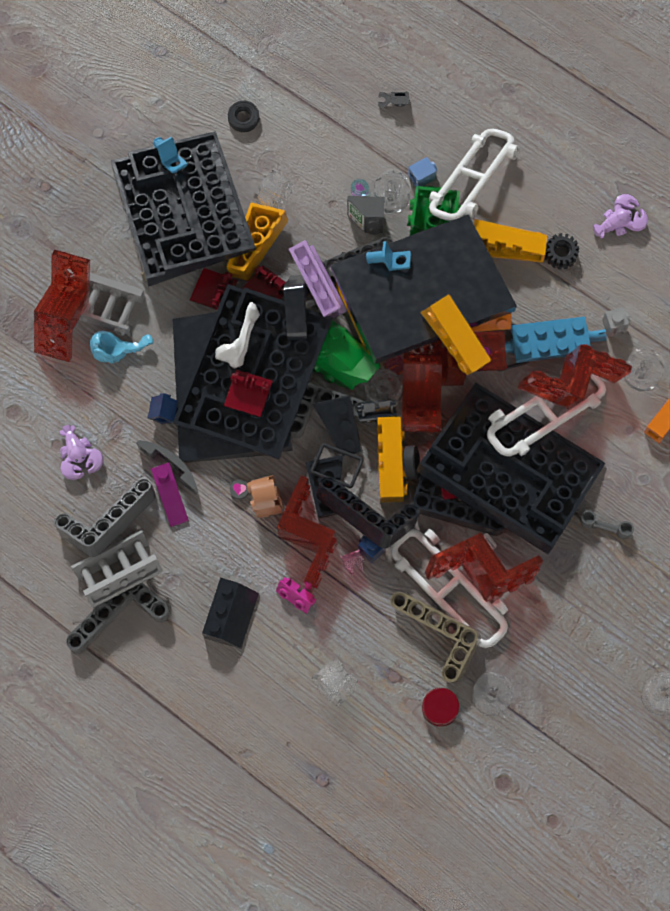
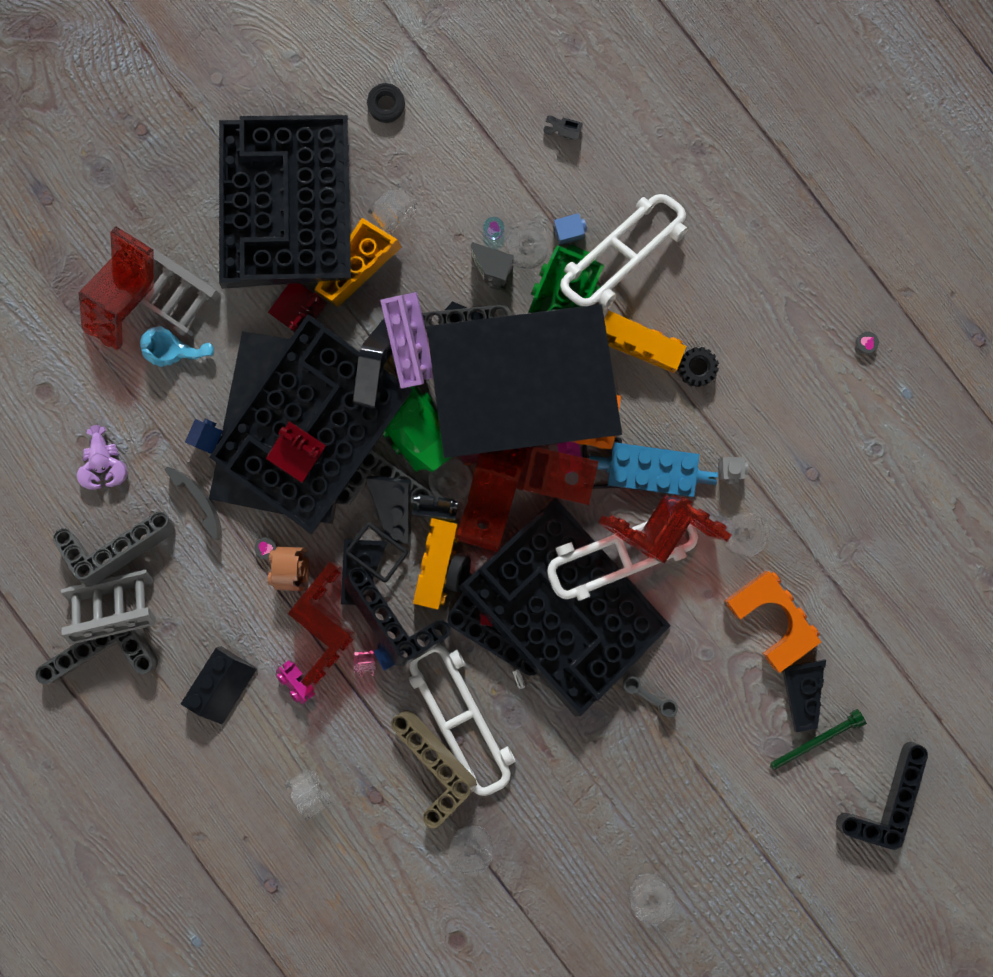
camera: 15 degrees right, 15 degrees up
magenta slope [151,462,189,527] -> none
dark azure bracket [153,137,187,173] -> none
white hair [215,302,260,369] -> none
dark red hinge [242,265,286,299] -> none
dark azure bracket [366,241,411,271] -> none
light orange wedge [420,294,491,375] -> none
dark red head [422,688,460,727] -> none
clear red bracket [424,533,543,602] -> none
lavender animal [593,194,648,238] -> none

